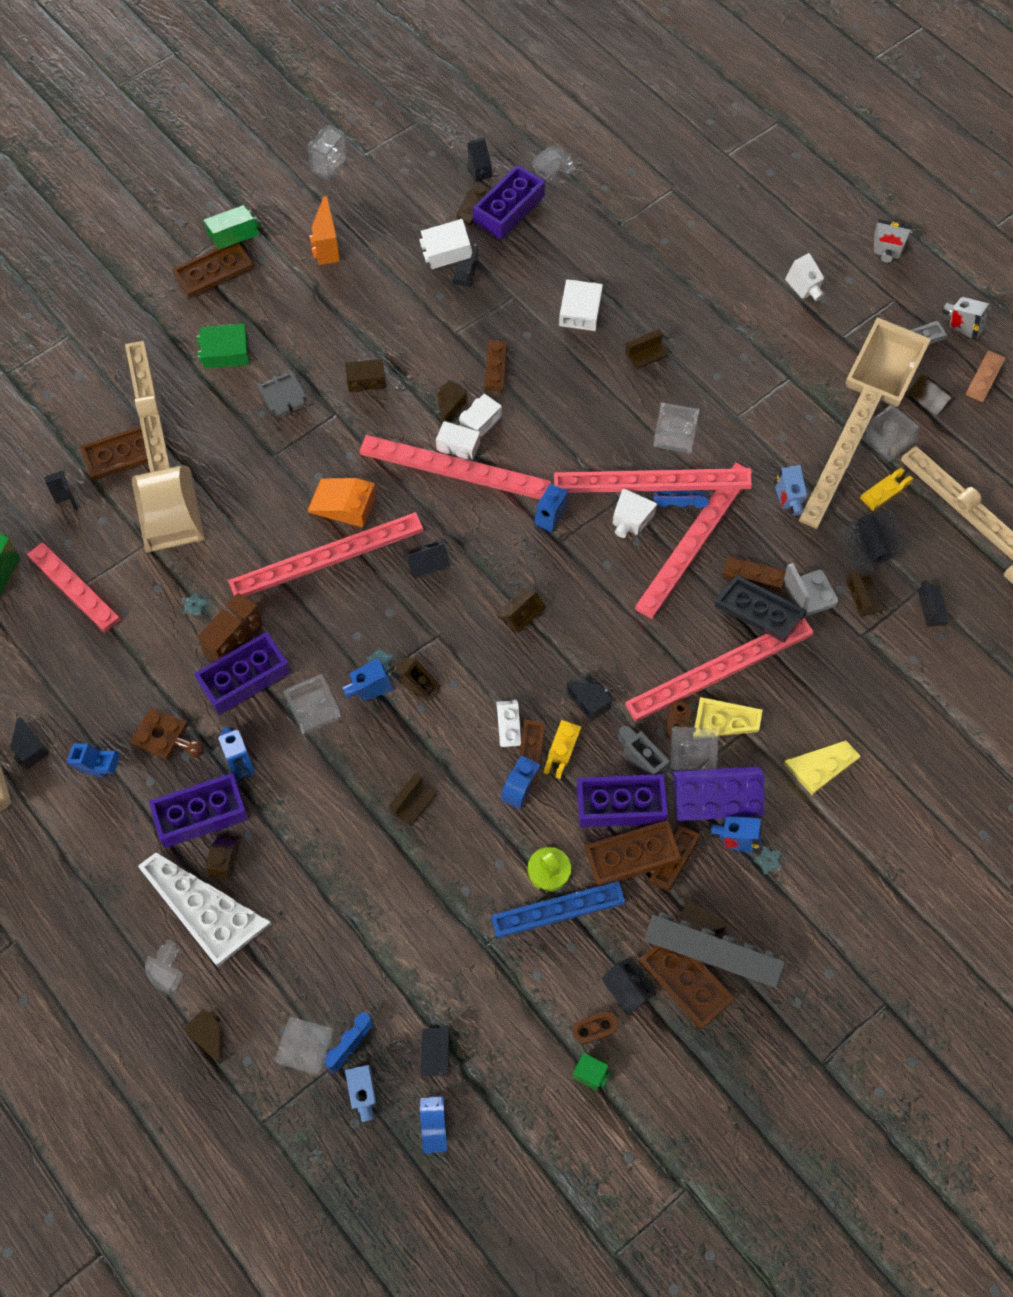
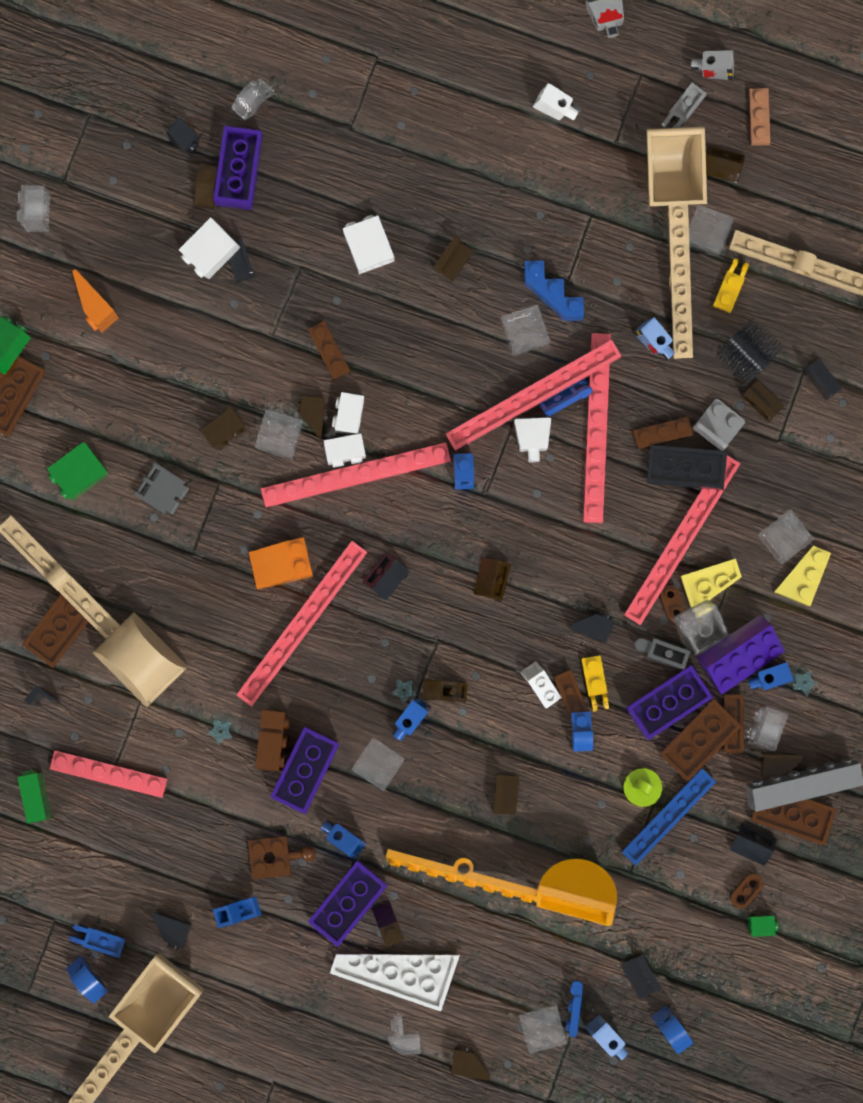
camera: 35 degrees left, 20 degrees up
none -> clear brick [255,410,304,460]
none -> light orange plate [386,849,617,926]
none -> blue brick [524,261,584,321]
none -> clear brick [747,706,788,752]
none -> clear brick [758,509,815,565]

